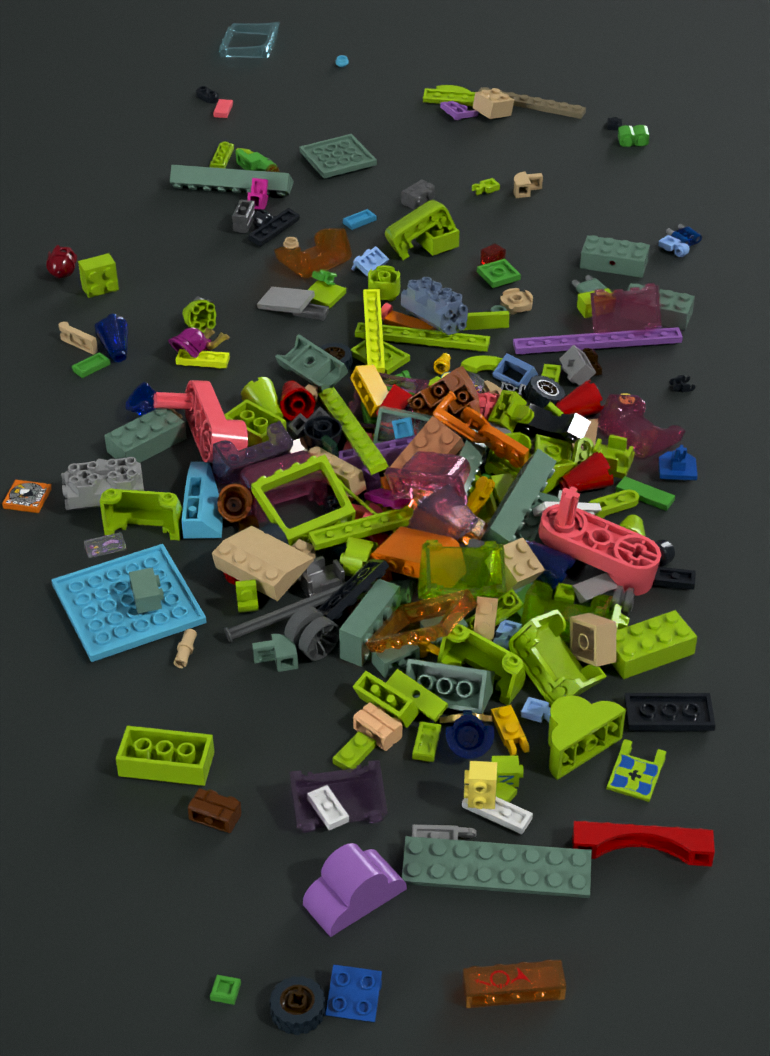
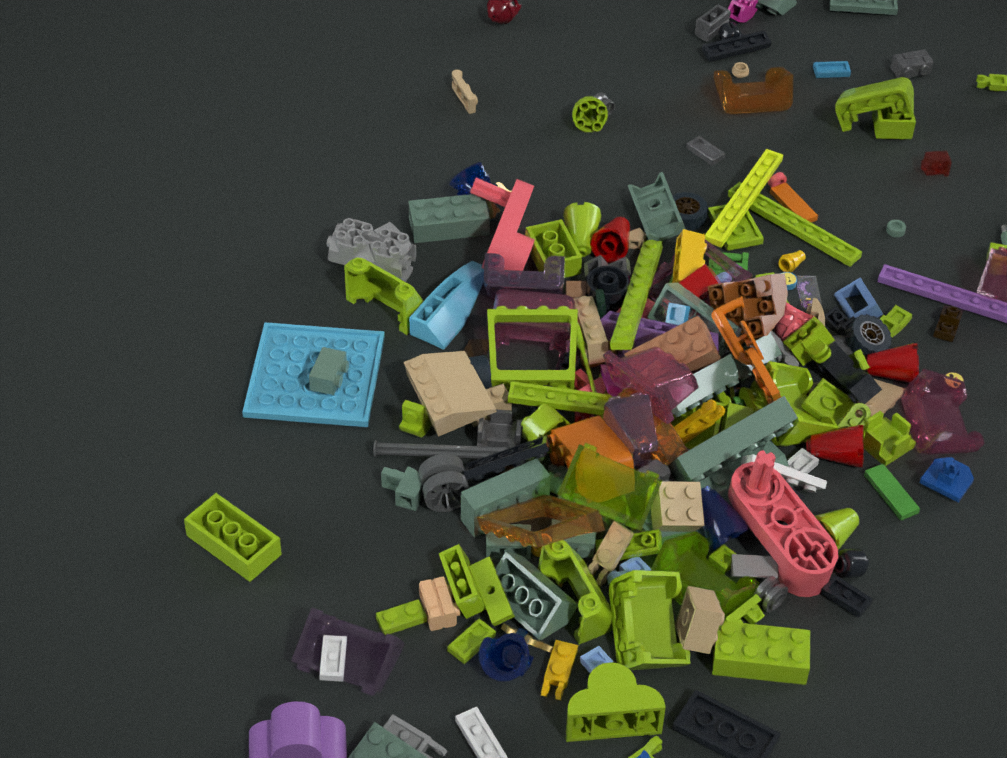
camera: 30 degrees right, 5 degrees up
tile [2,480,51,513] -> none
bright green tile [72,352,110,378] -> none
lime brick [78,253,119,298] -> none
clear tile [84,532,126,558] -> none
clear blue cone [94,313,129,362] -> none
magenta helmet [169,327,230,358] -> none
tan pin [173,629,197,668] -> none
neon yellow plate [176,349,230,368] -> none
reddish brown brick [188,788,242,833] -> none
dark orange helmet [217,484,253,522] -> none
light grey tile [257,287,315,313] -> none
lime tile [308,280,346,309] -> none
bright green plate [312,269,337,285] -> none
light blue bracket [351,246,389,277] -> none
lime brick [368,265,400,301] -> none
sand blue brick [401,277,468,335] -> none
lime tile [460,356,503,374] -> none
lime tile [464,311,510,330] -> none
light yellow brick [464,761,497,809] -> none
bright green plate [477,259,521,288] -> none
lime brick [491,756,523,787] -> none
lime tile [496,782,517,803] -> none
tan plate [500,288,533,314] -> none
light grey brick [559,345,596,385] -> none
lime plate [588,489,639,518] -> none

